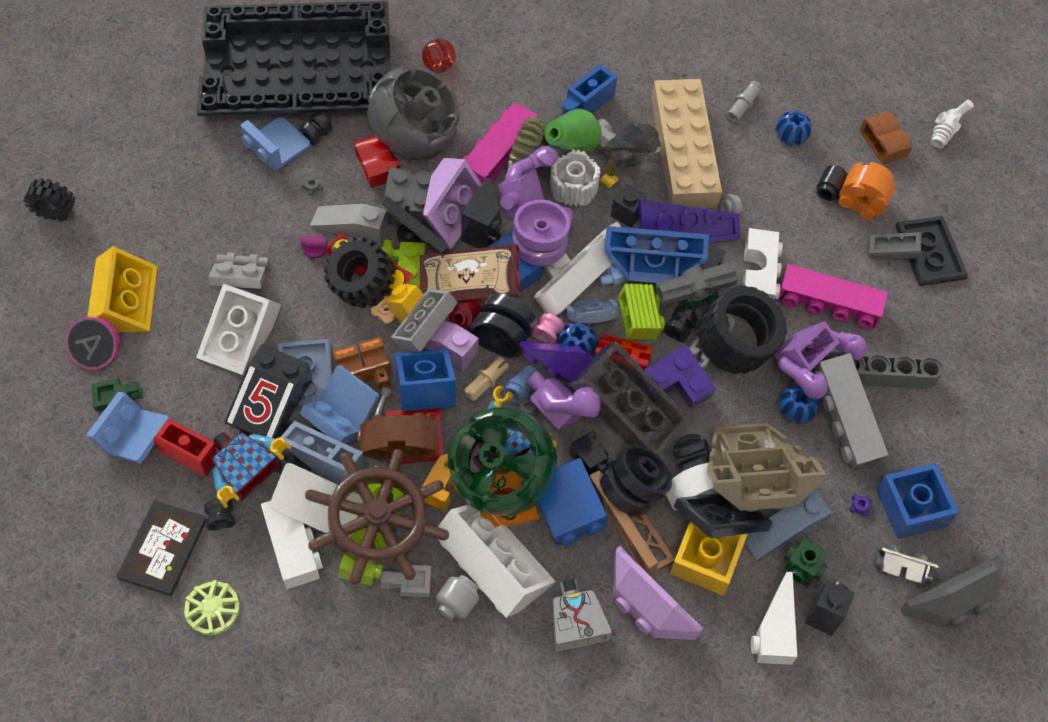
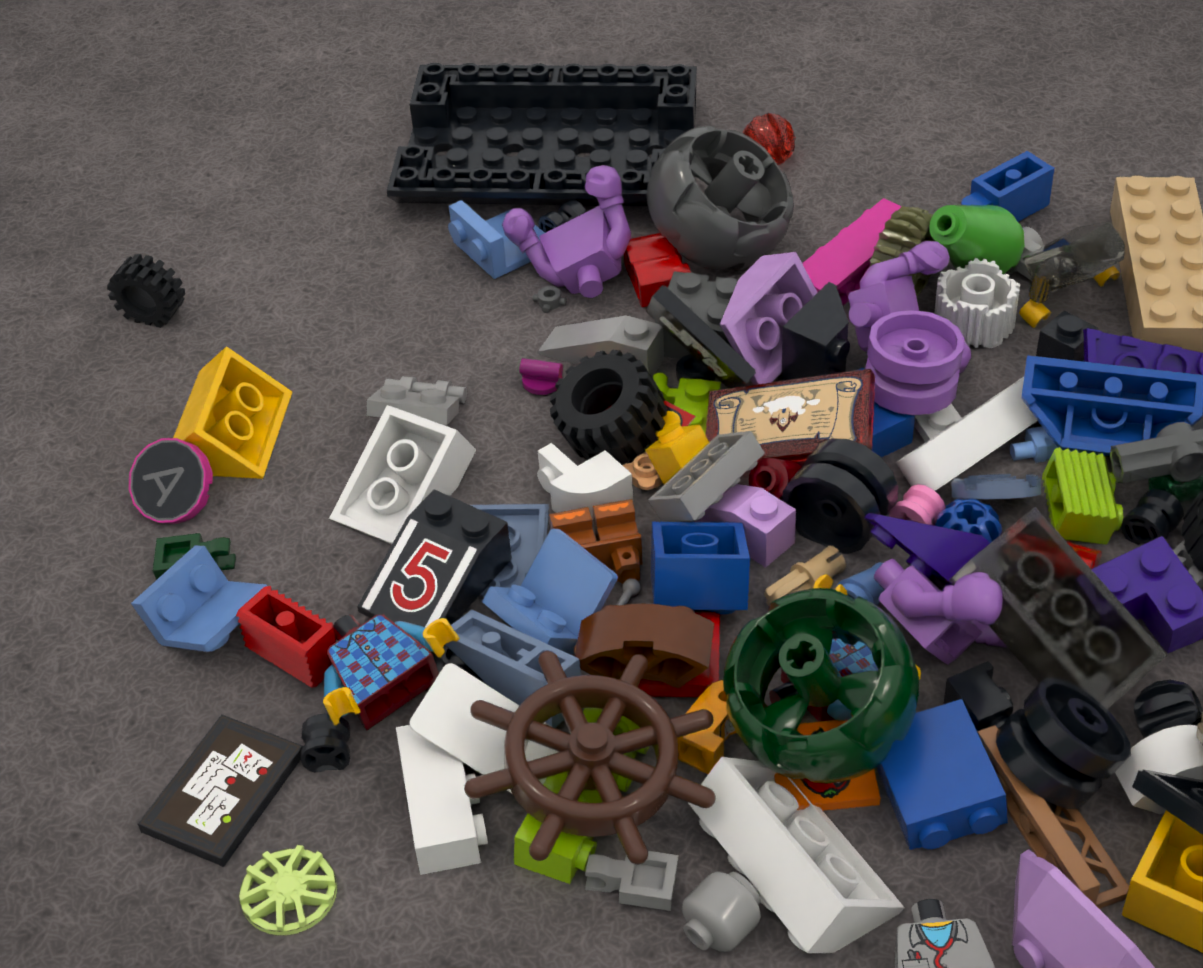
camera: 15 degrees right, 15 degrees down
none -> medium lavender torso [502,165,631,298]
none -> white brick [537,443,633,520]

